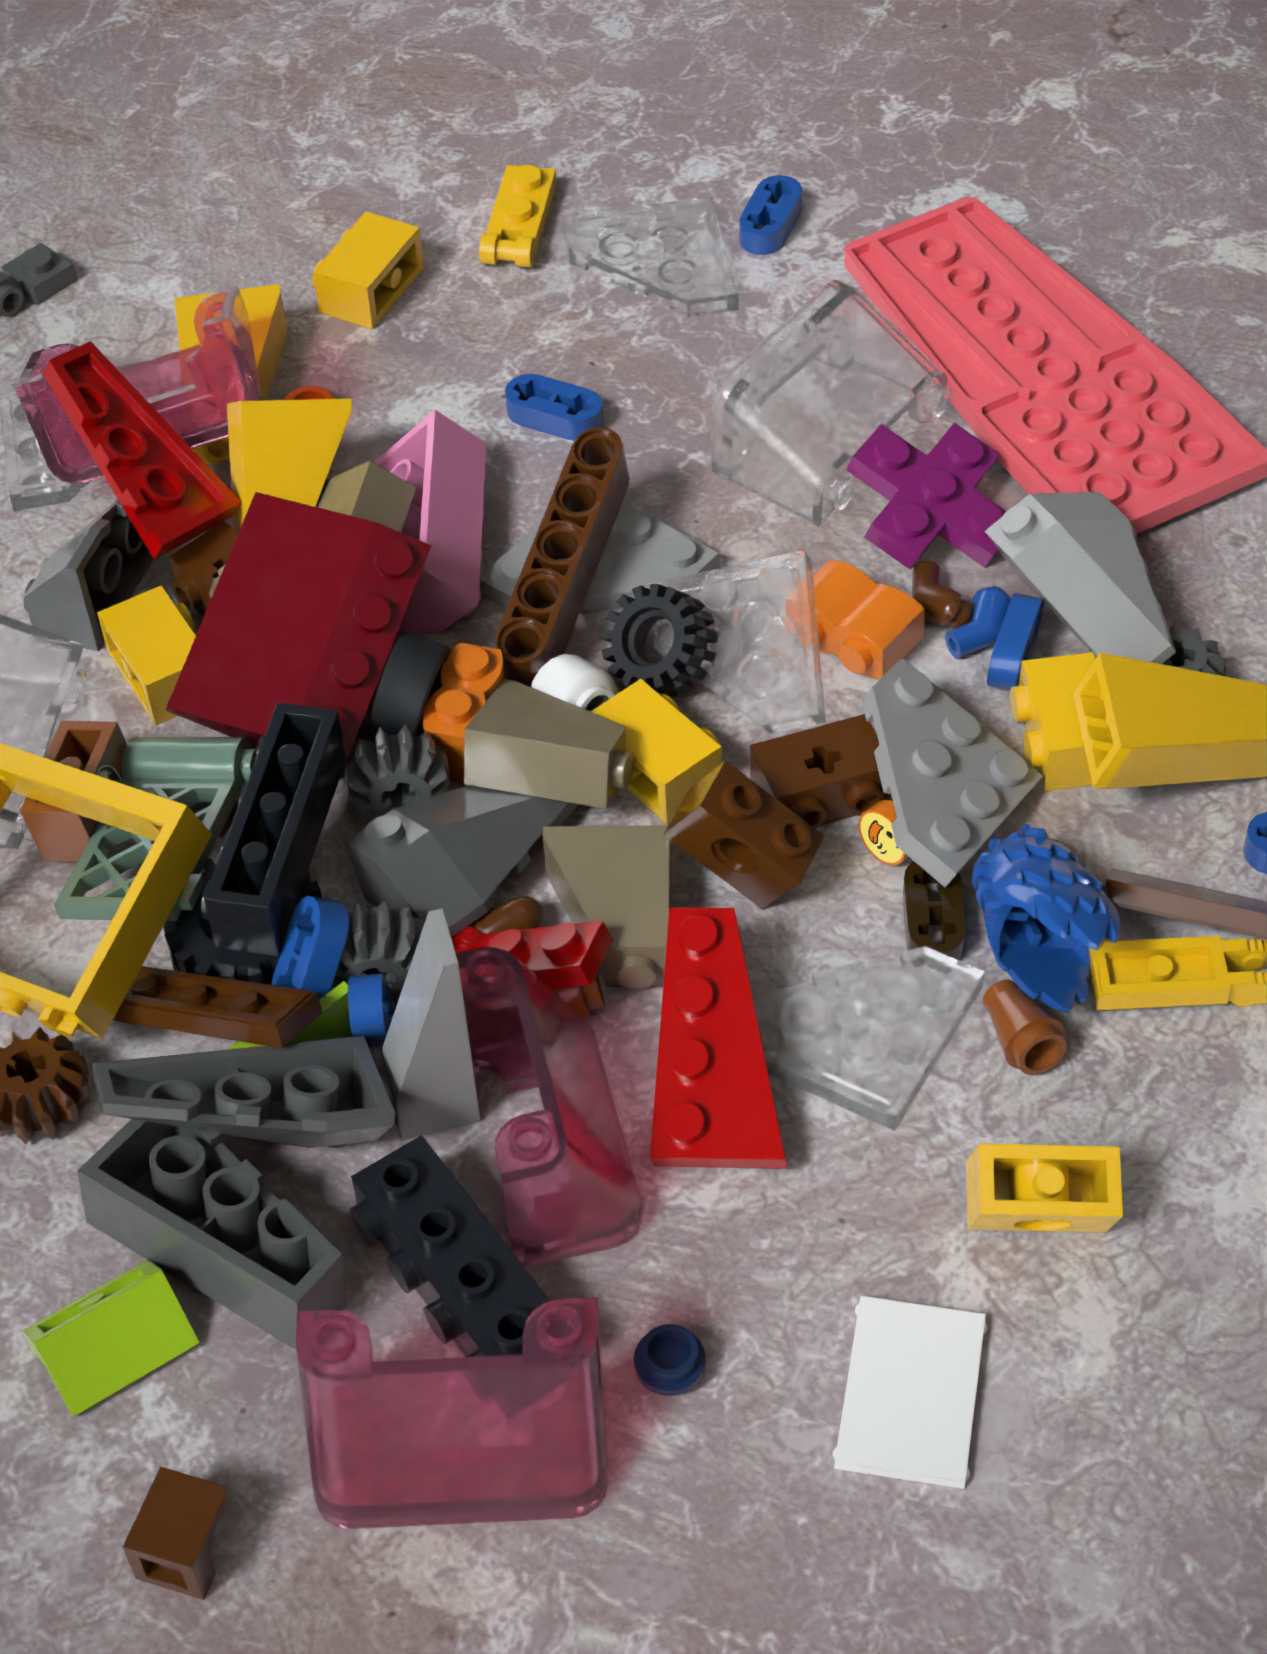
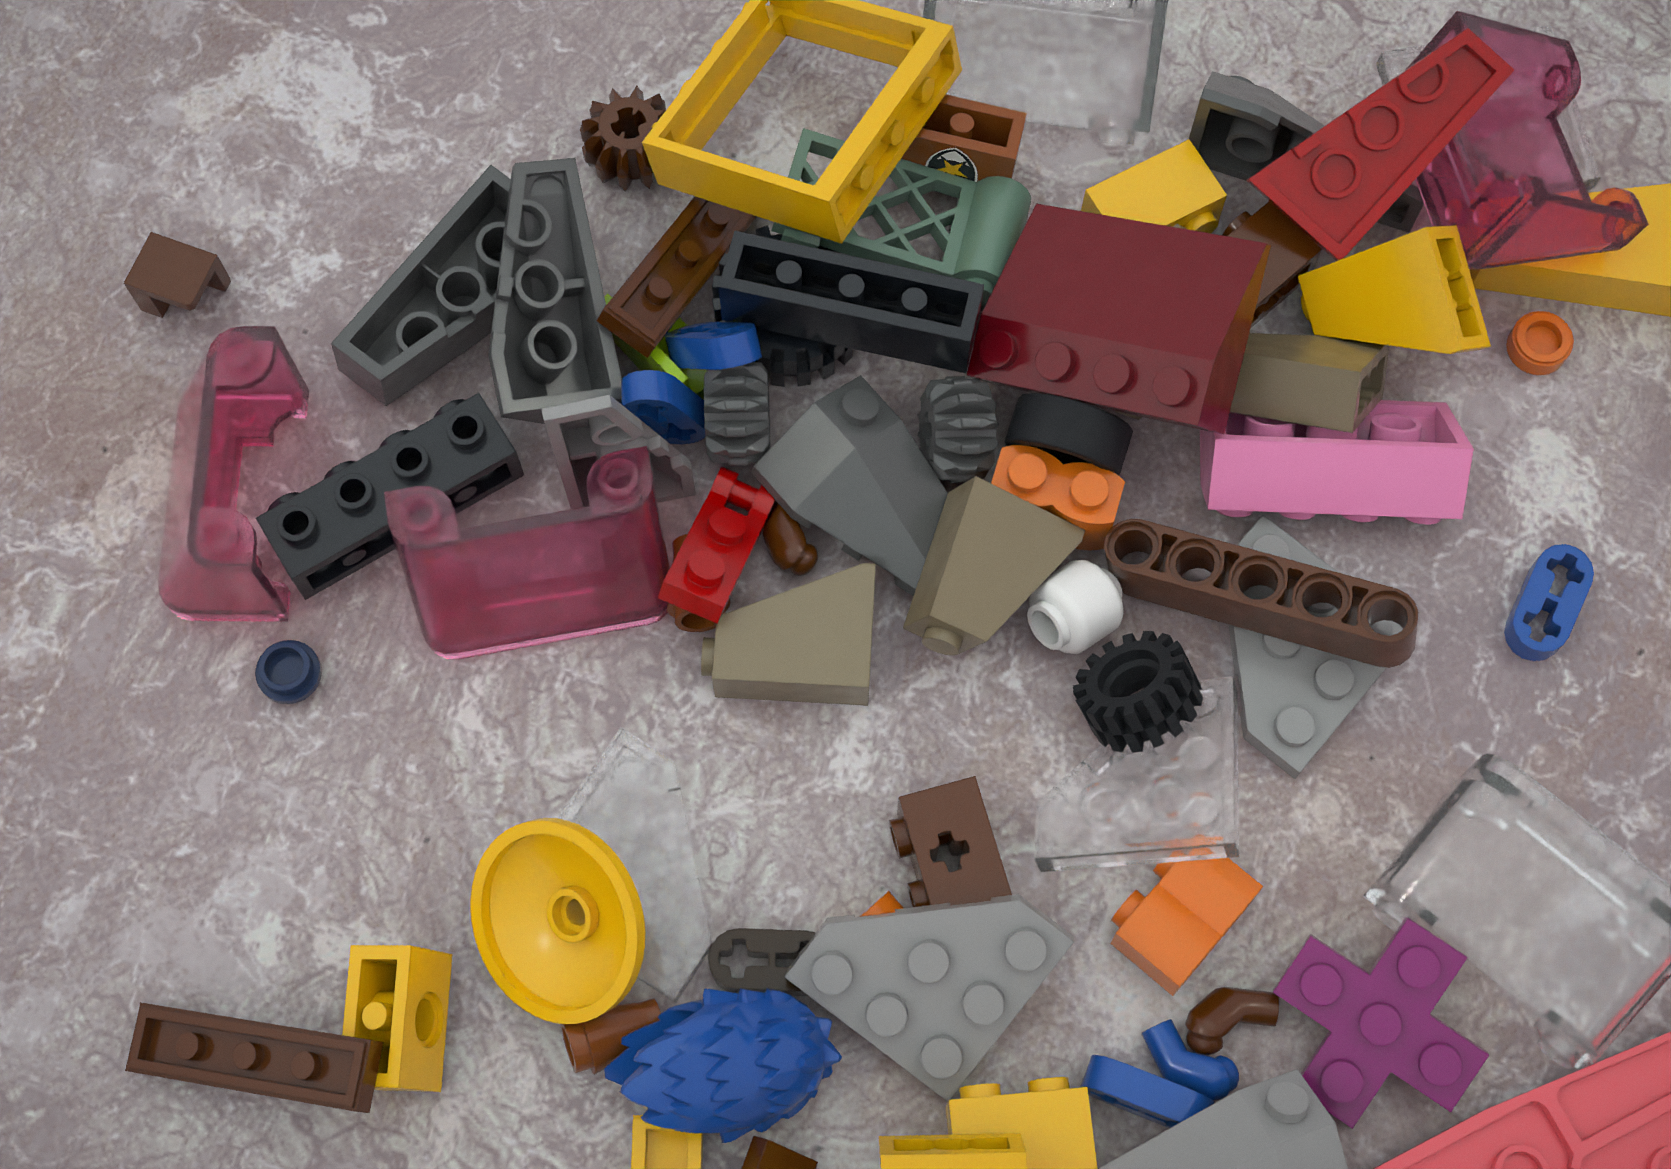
camera: 90 degrees right, 20 degrees up
lime panel [22,1260,200,1417] -> none
yellow brick [591,679,723,824] -> none
red wing [650,908,789,1169] -> none
reddish brown brick [663,760,825,909] -> none
white piece [833,1296,988,1489] -> none
none -> reddish brown tile [125,1002,384,1113]
none -> yellow dish [470,818,645,1024]

